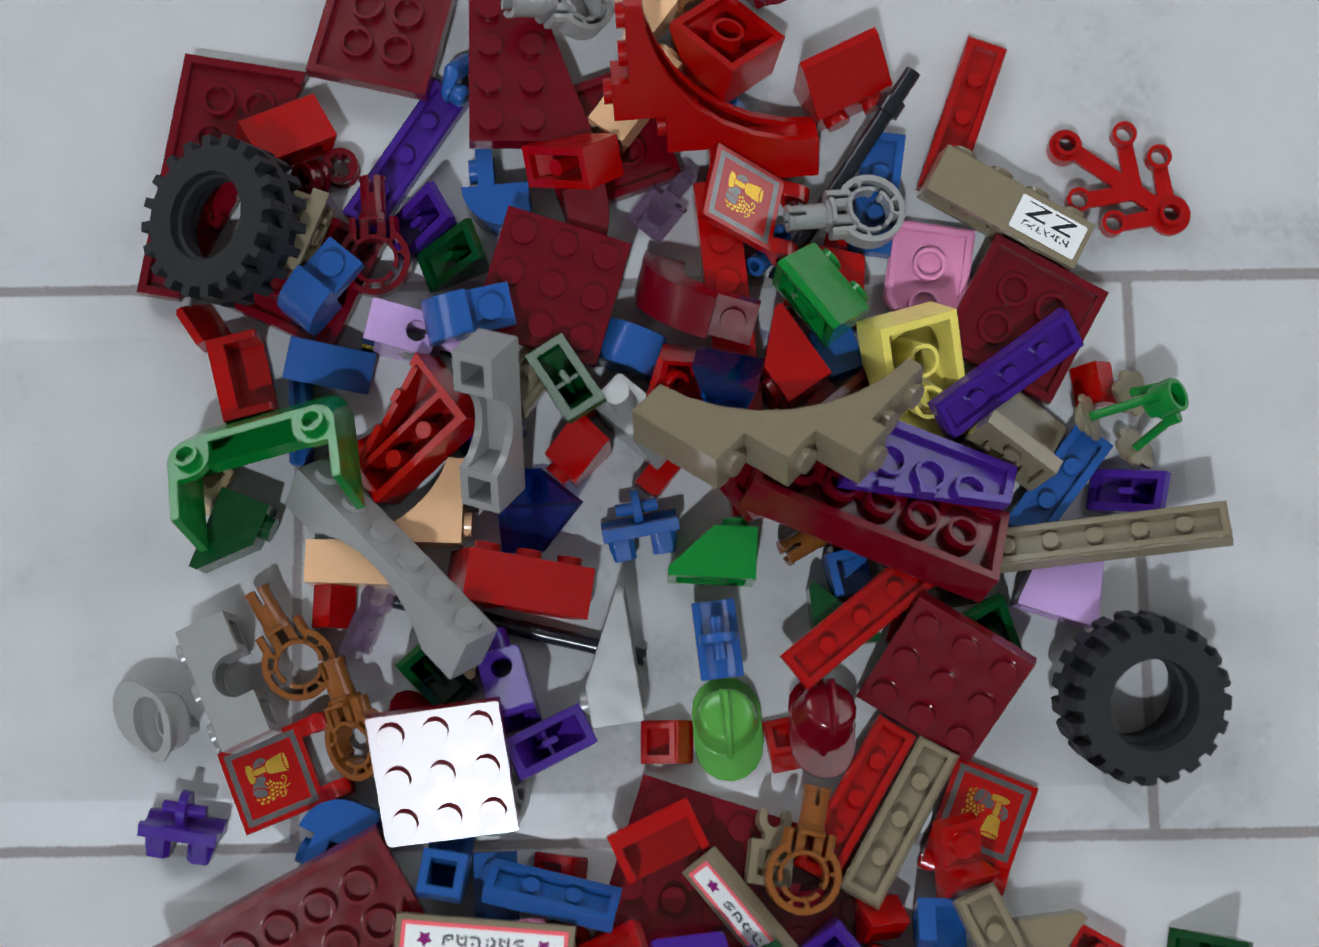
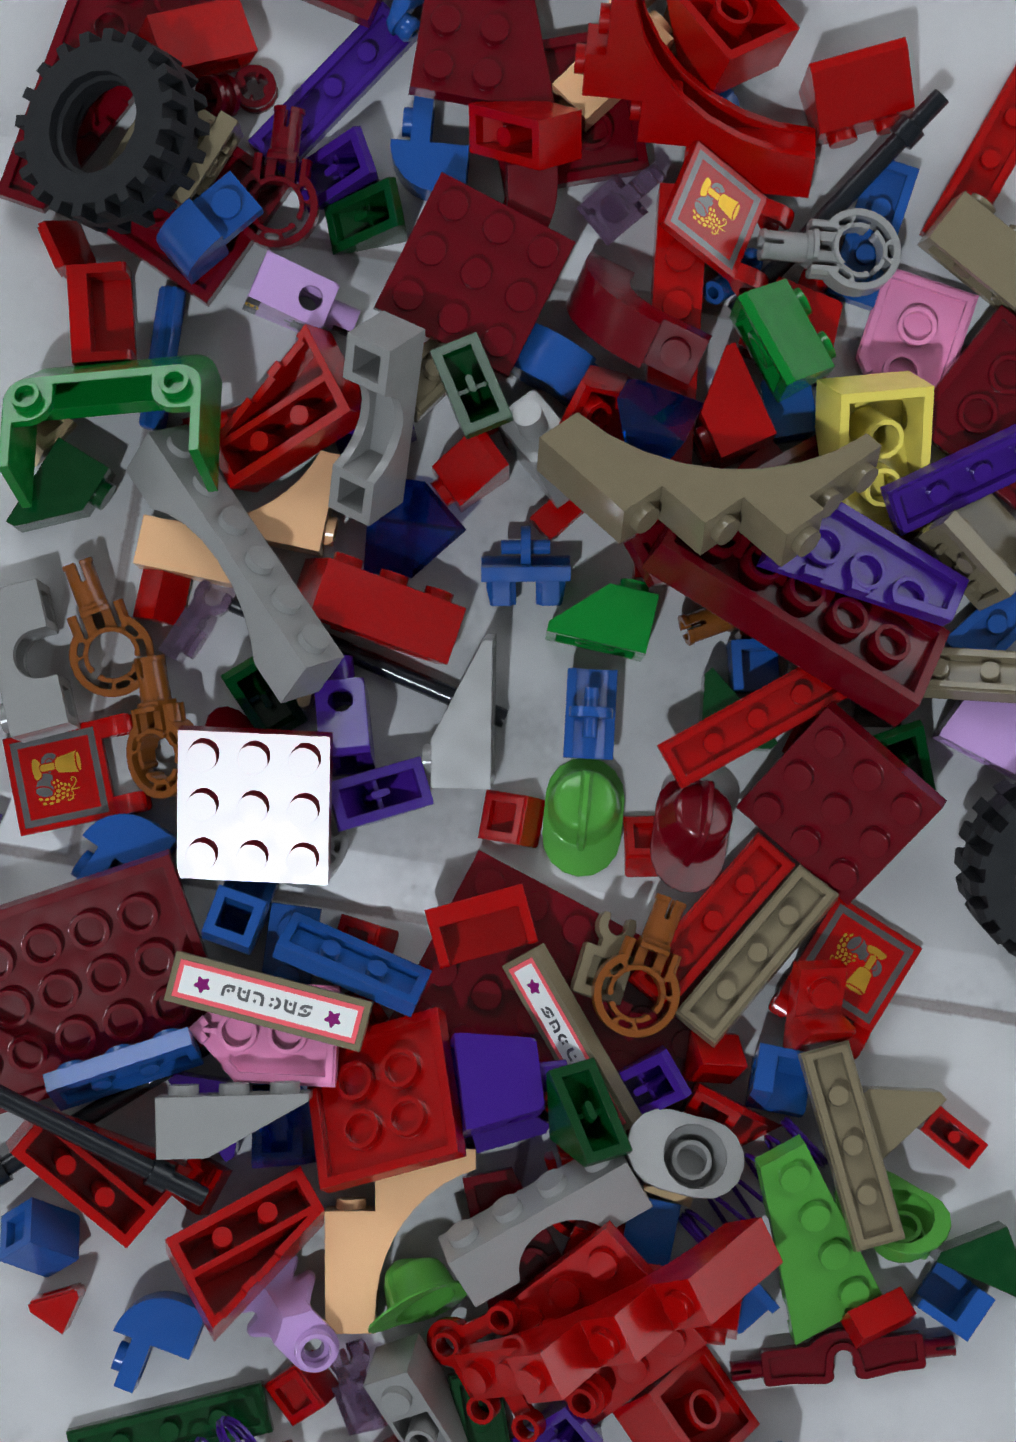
camera: 10 degrees right, 5 degrees up
blue slope [282,335,377,395] -> none
blue brick [421,282,516,347] -> none

